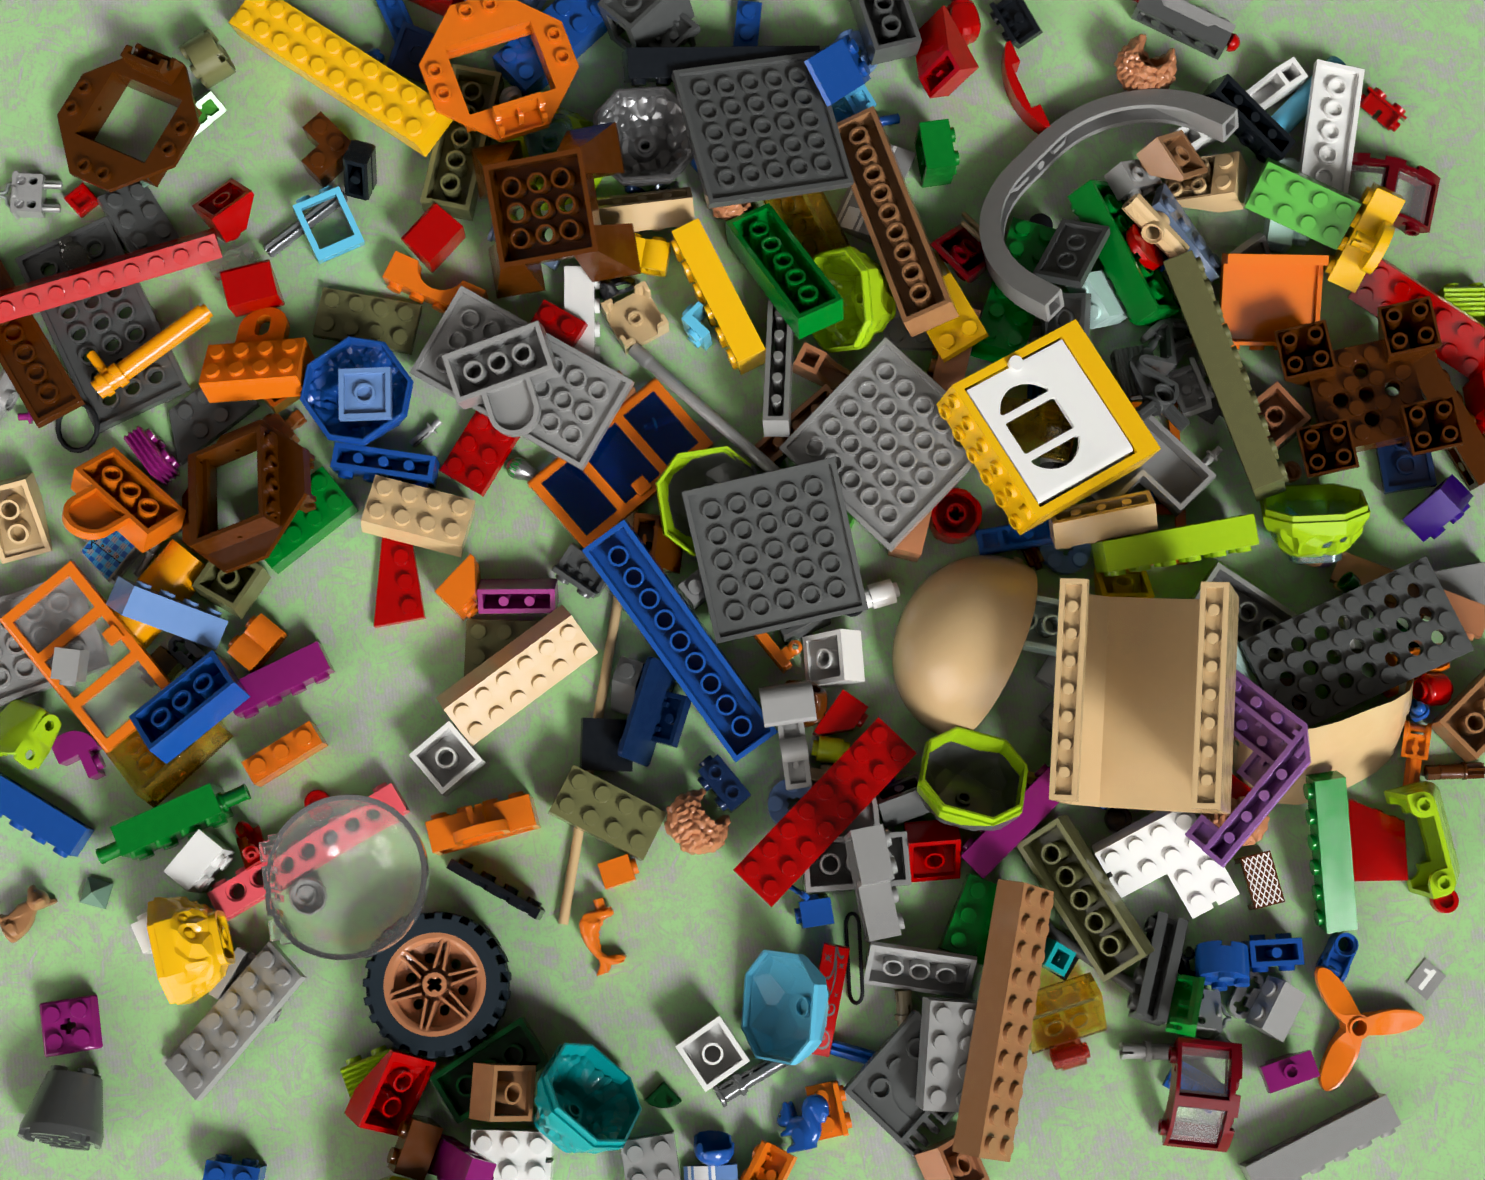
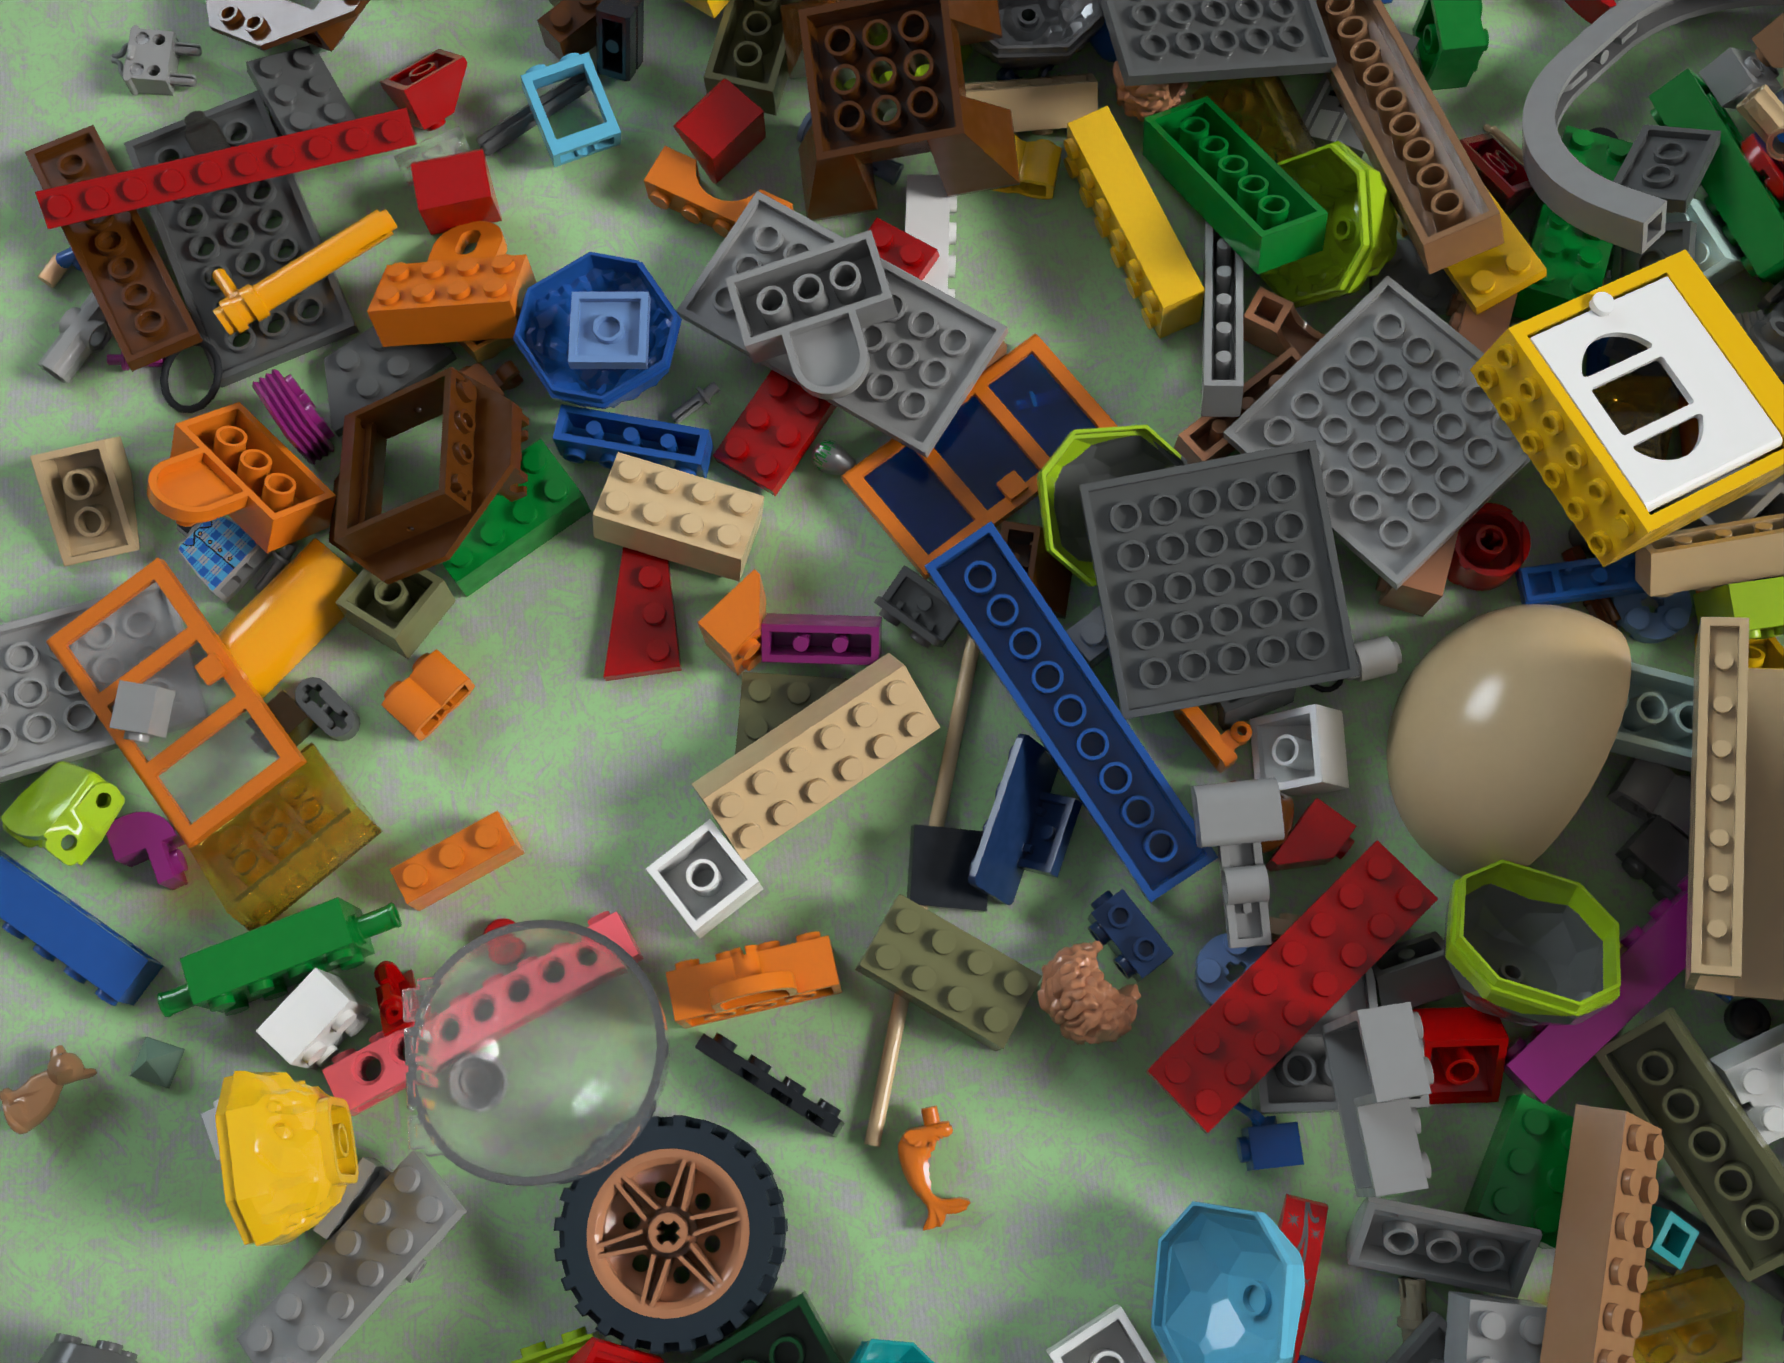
camera: 10 degrees right, 5 degrees down
magenta brick [39,995,103,1057] -> none
red tile [64,182,99,218] -> none
medium blue wedge [106,576,229,650] -> none
blue brick [129,650,250,764] -> none
magenta brick [233,641,335,719] -> none
olive plate [312,287,422,355] -> none
orange brick [598,854,639,890] -> none
black piece [599,277,636,303] -> none
tan panel [600,280,669,354] -> none
dark grey slope [611,656,645,716] -> none
light grey piece [628,343,781,472] -> none
medium azure bracket [681,301,713,351] -> none
neon yellow brick [811,735,850,764] -> none
black piece [844,912,864,1005] -> none

